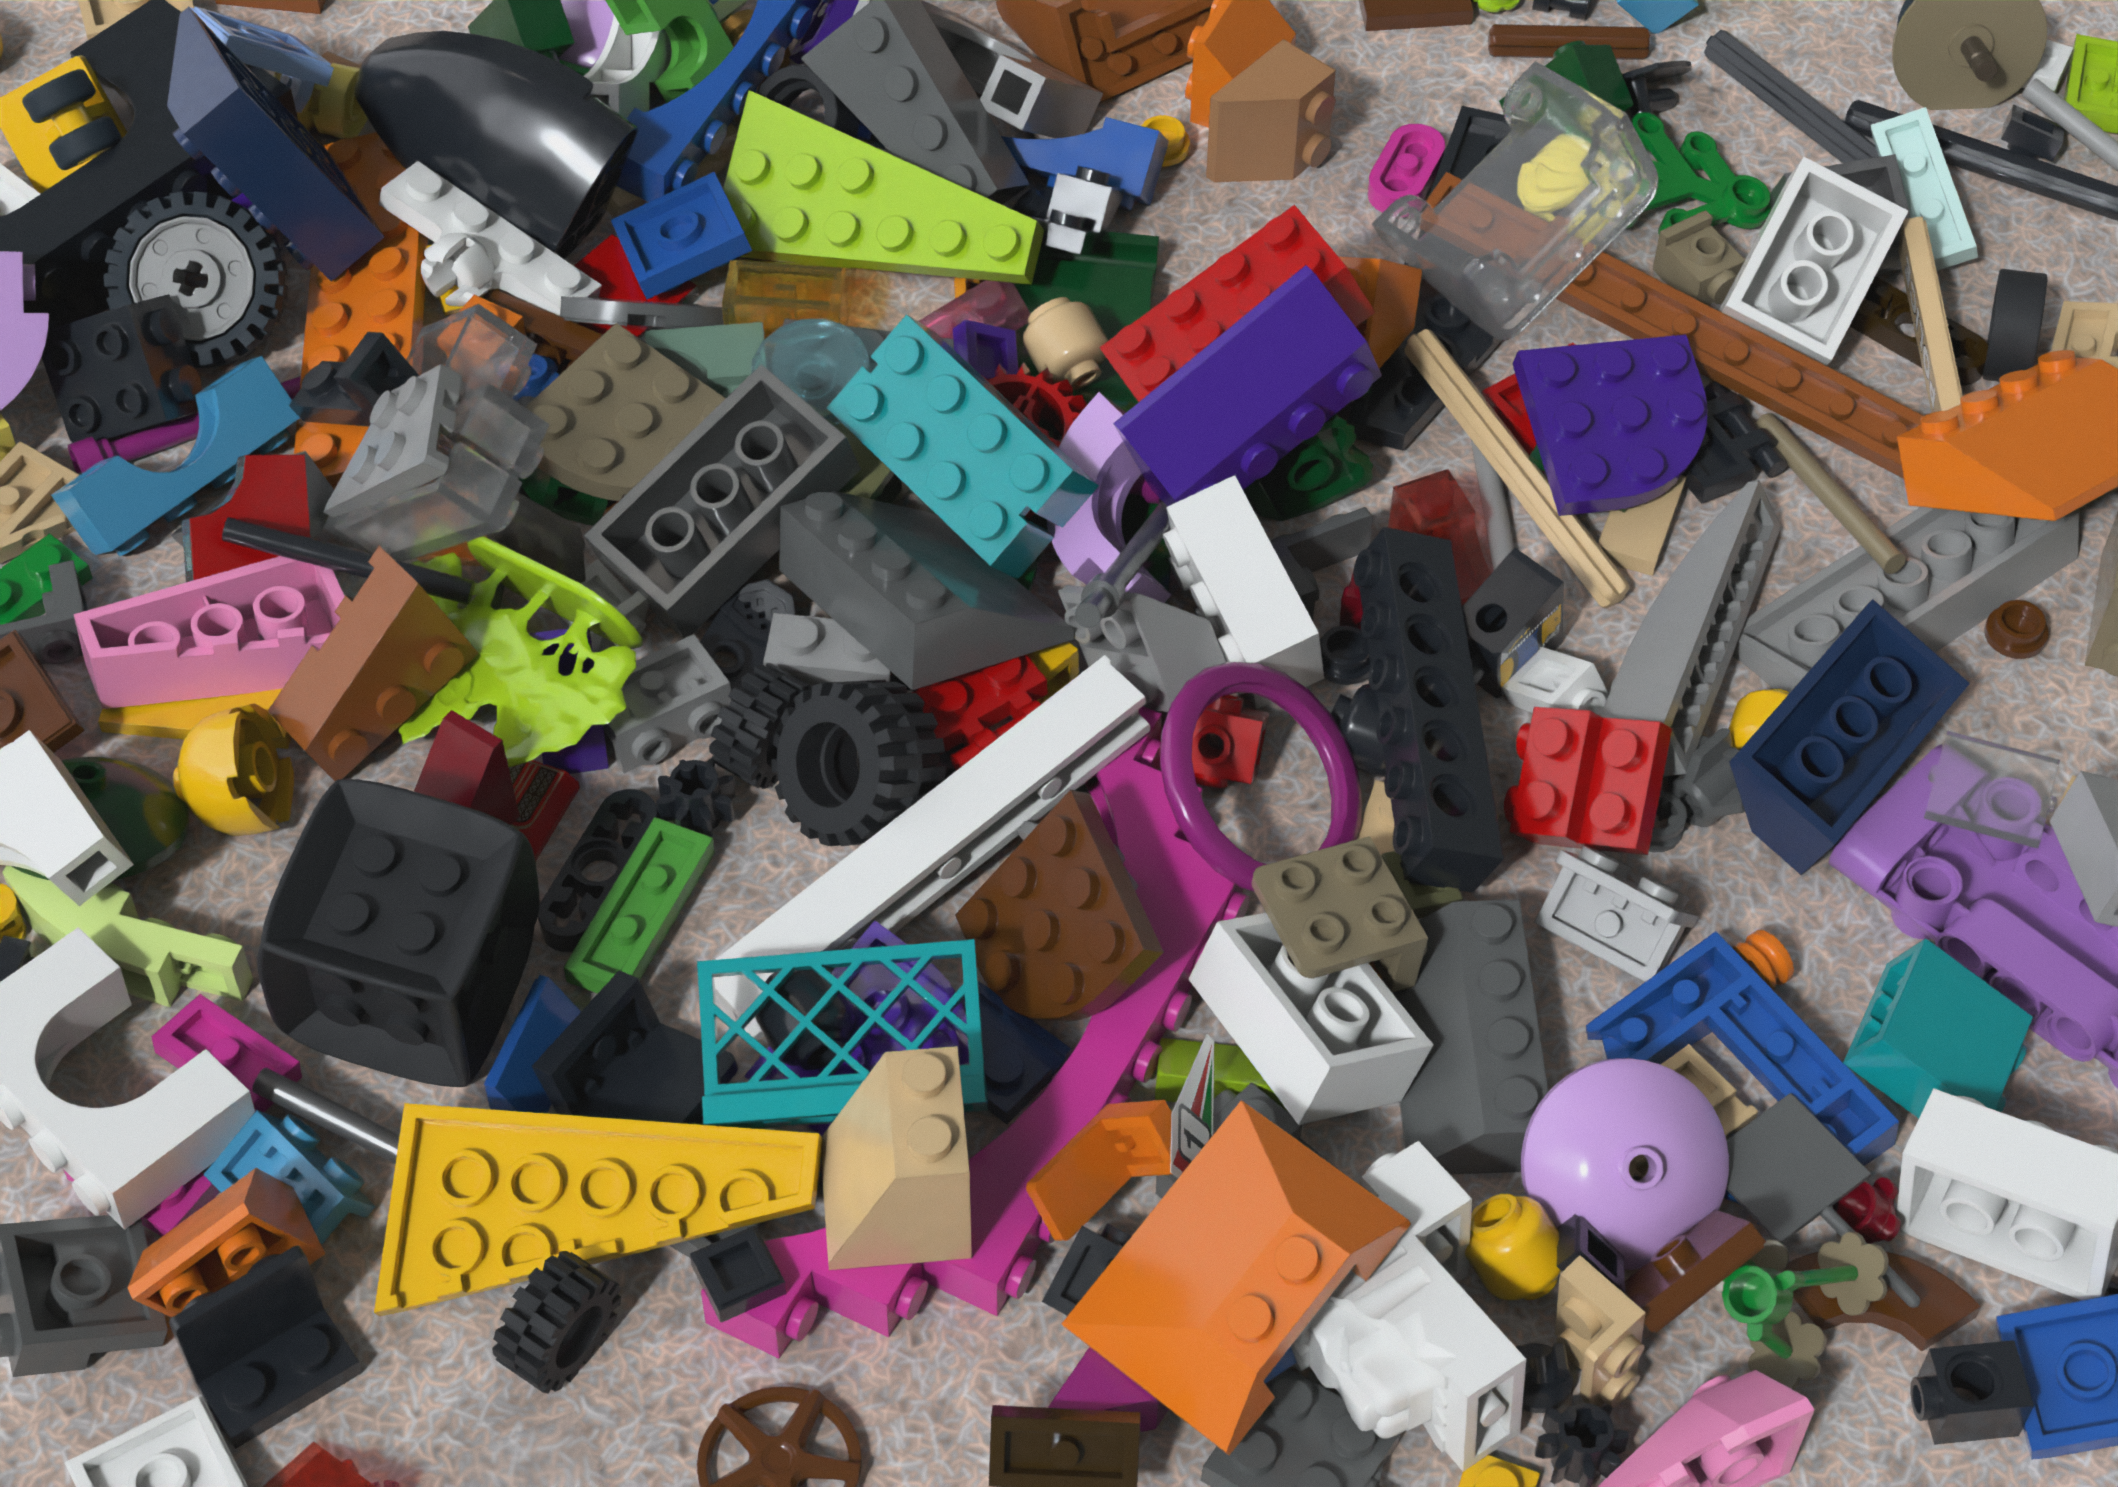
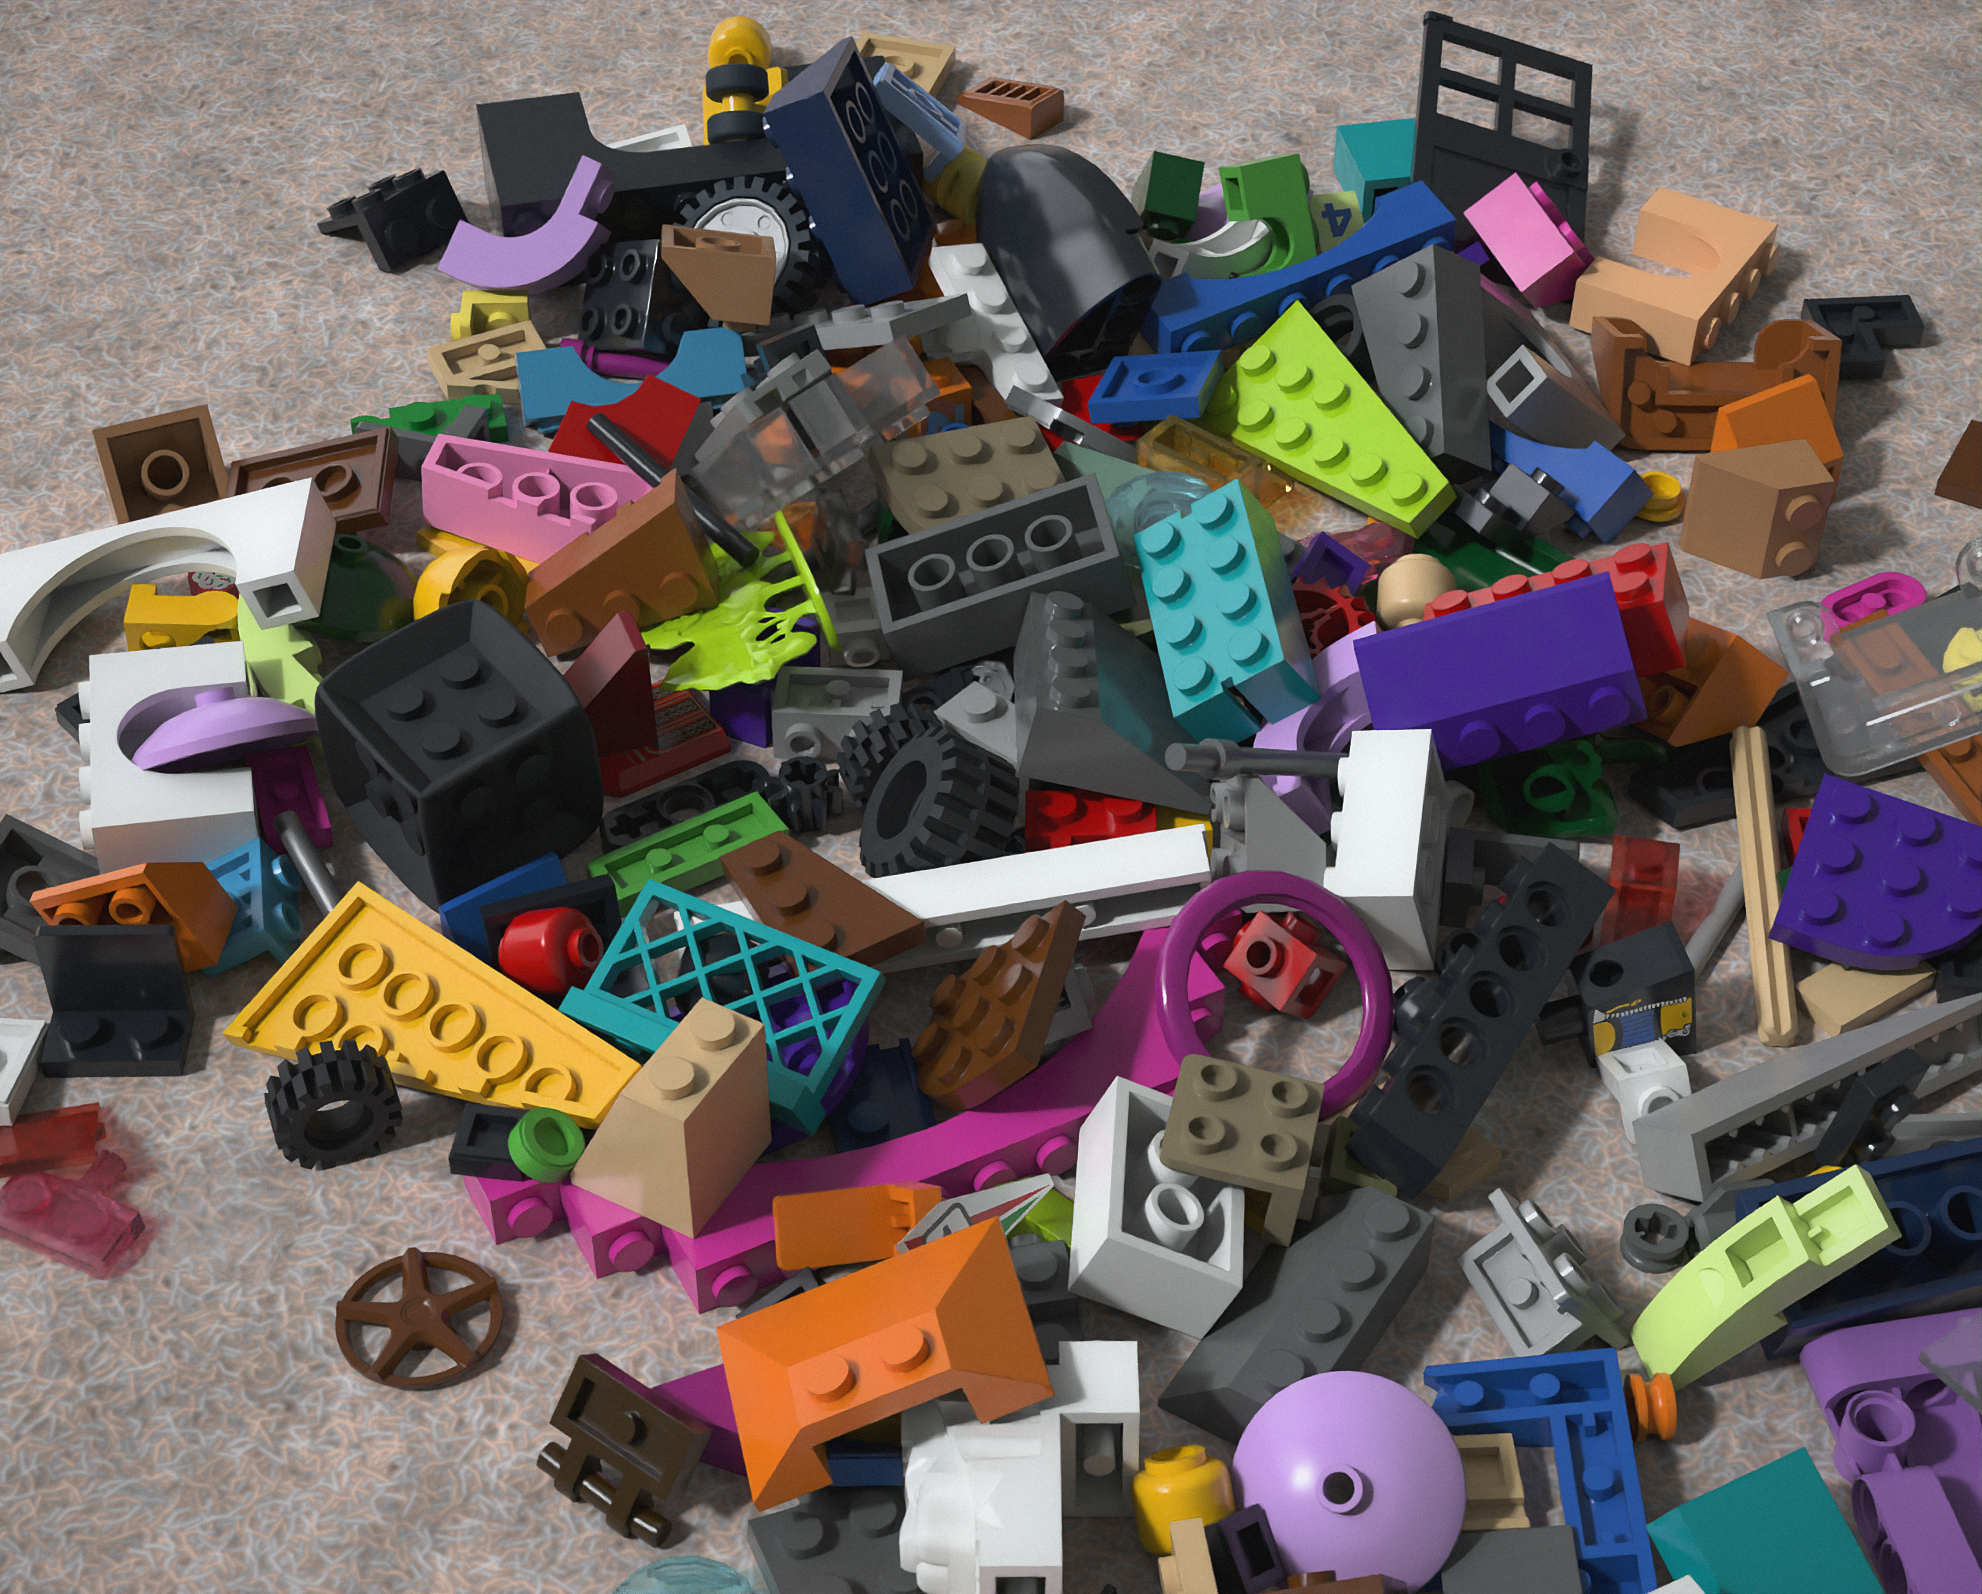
camera: 35 degrees right, 10 degrees down
red plate [1504,707,1672,855] -> none
none -> lavender dish [131,687,319,774]
none -> red head [498,907,603,998]
none -> bright green tile [508,1107,585,1183]
none -> medium nougat slope [661,224,777,332]
none -> reddish brown wing [719,830,928,997]
none -> light grey wing [741,293,972,357]
none -> yellowish green slope [1629,1164,1902,1392]
none -> black hinge [1813,1048,1929,1172]

